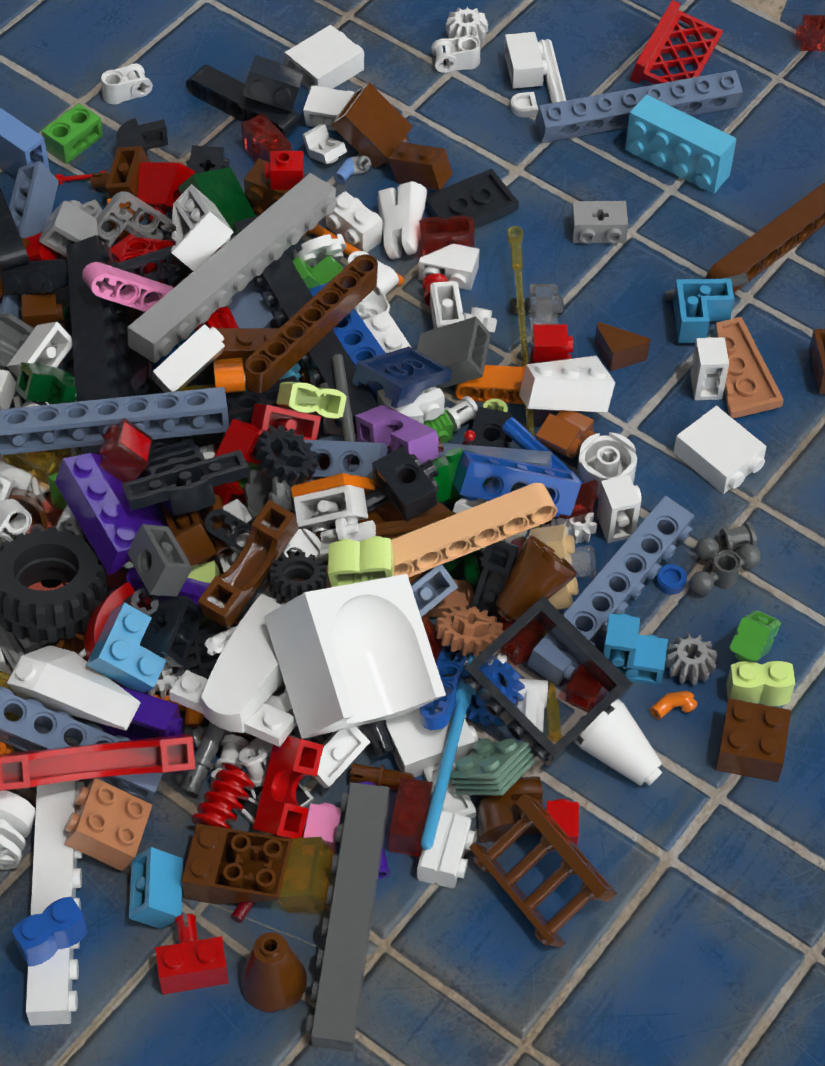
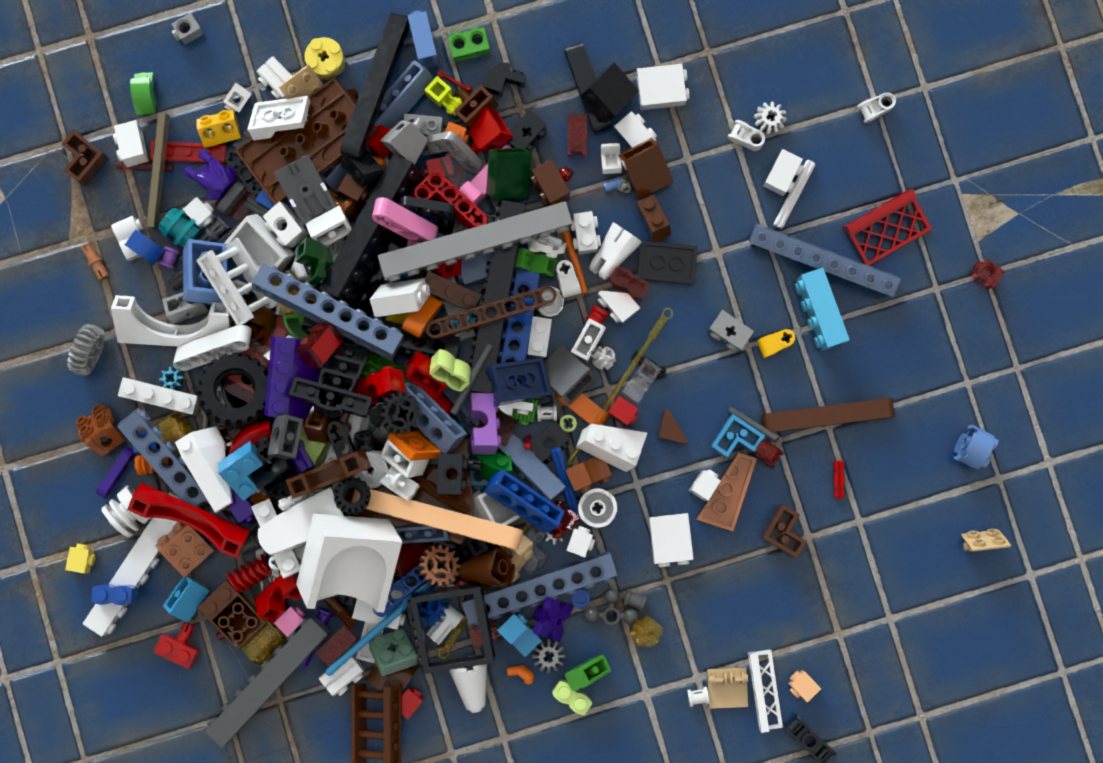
camera: 35 degrees right, 30 degrees up
white piece [101,63,153,105] -> none
white wedge [171,184,233,271] -> none
reddish brown cone [240,932,307,1013] -> none
red brick [265,151,304,190] -> none
yellowish green brick [328,536,394,587] -> none
white tile [510,92,538,117] -> none
reddish brown brick [716,698,791,782] -> none
none -> neon yellow brick [425,76,463,116]
none -> dark purple plant [533,597,573,642]
none -> clear yellow brick [629,615,664,648]
none -> clear red piece [755,440,784,469]
none -> yellow piece [757,329,795,358]

